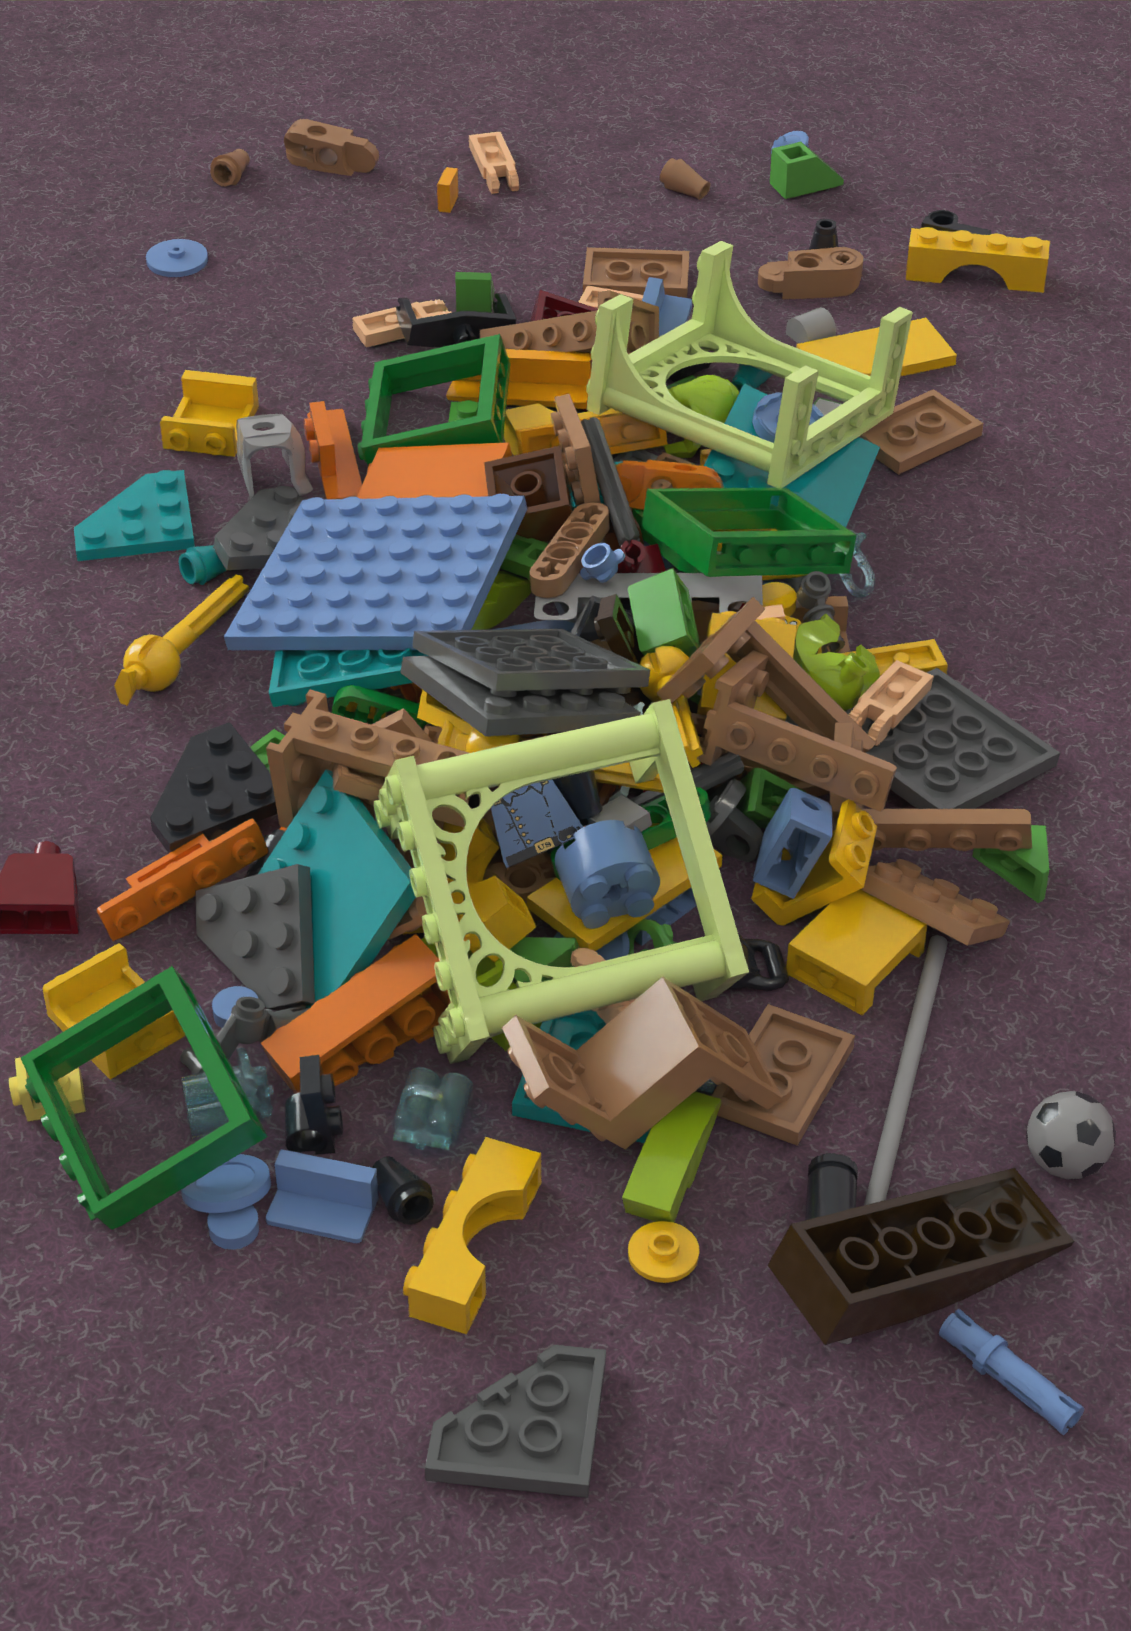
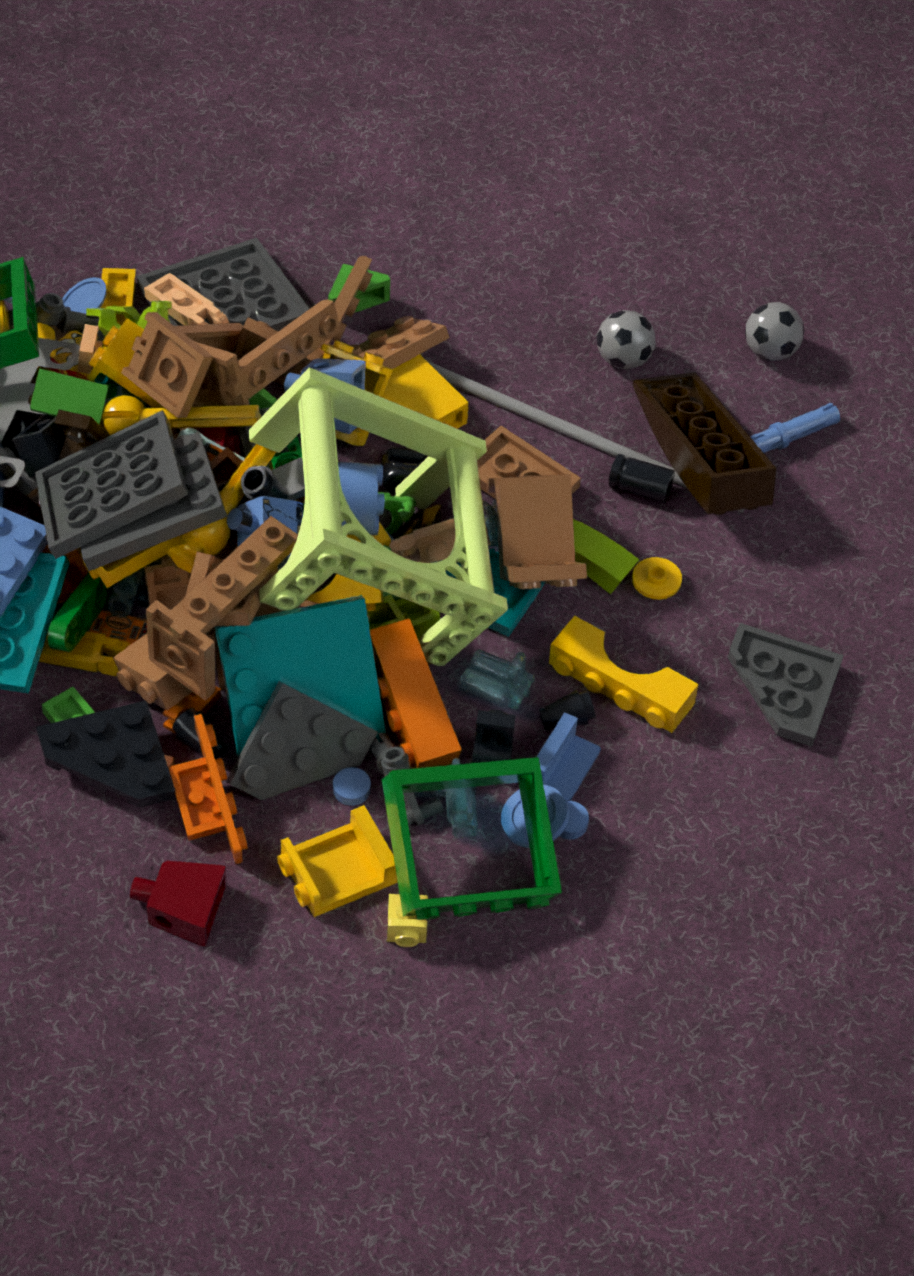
camera: 80 degrees left, 10 degrees up
none -> medium blue piece [62,277,106,313]

